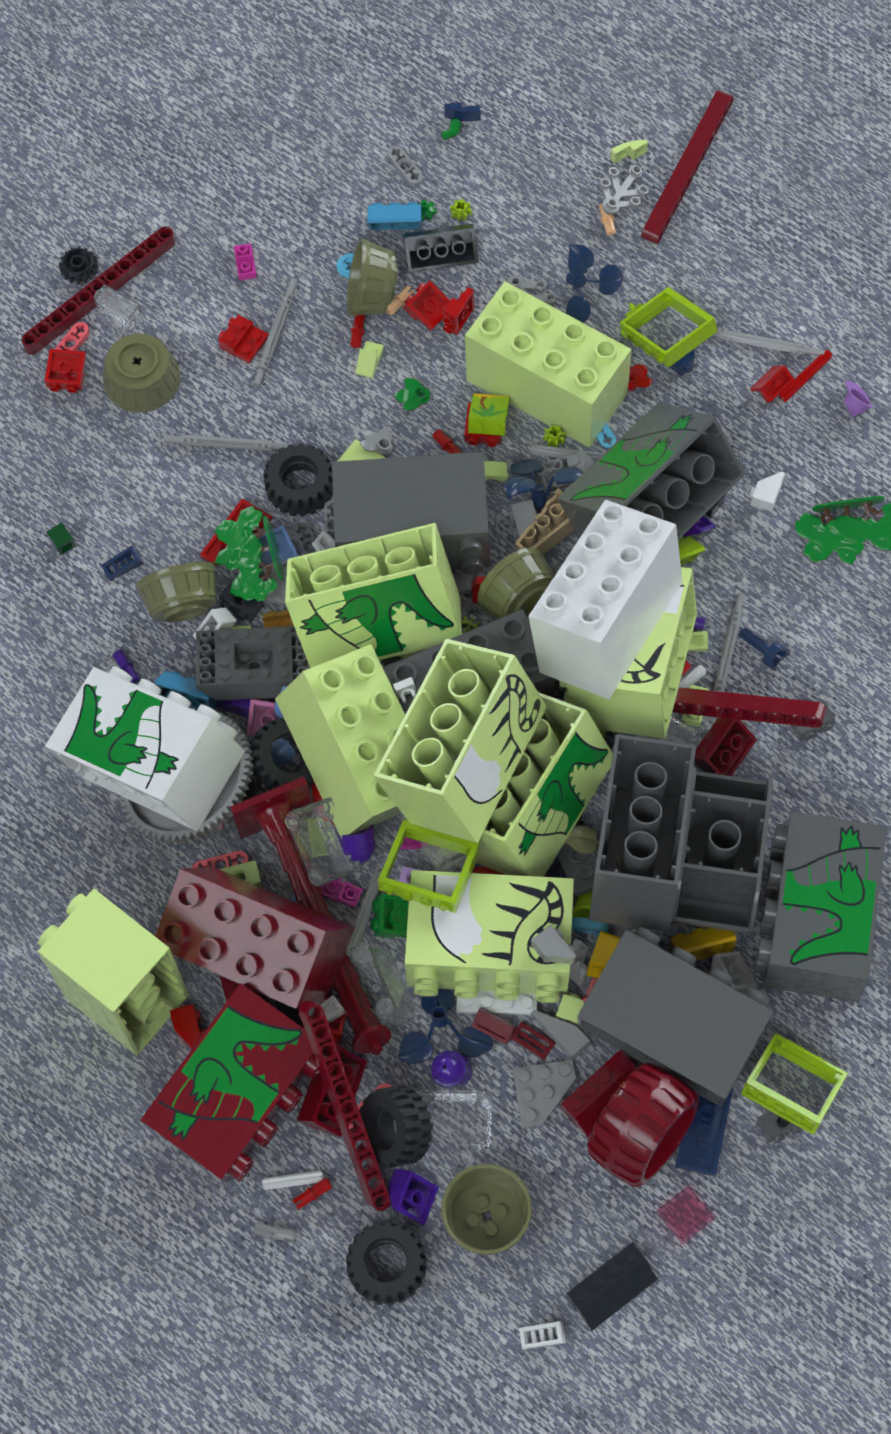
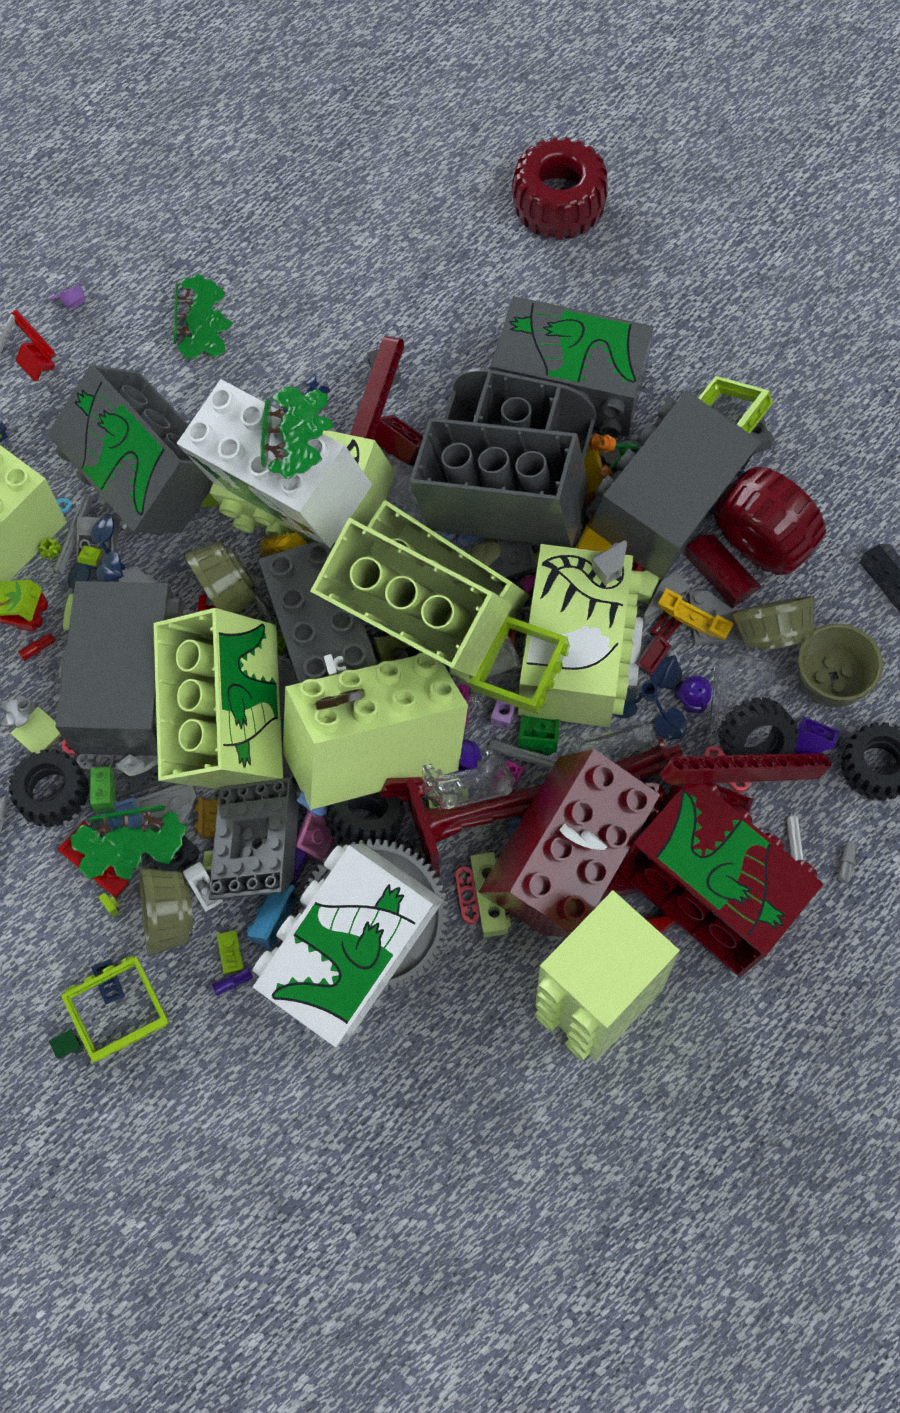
camera: 85 degrees left, 0 degrees up
red axle [292,1178,332,1210] -> none
tan wedge [515,488,575,555] -> none
clear pink tile [656,1186,715,1245] -> none
white slope [749,472,785,512] -> none
none -> lime window [61,956,171,1063]
none -> lime plate [78,546,102,566]
none -> bright green brick [90,766,116,814]
none -> lime plate [98,893,119,918]
none -> lime plate [217,930,244,975]
none -> green plant [260,386,334,479]
none -> dark brown tile [316,688,366,710]
none -> dark red tile [380,777,424,797]
none -> white slope [560,823,607,850]
none -> orange plant [589,433,639,479]
none -> yellow slope [657,588,734,640]
none -> olive piece [732,596,815,651]

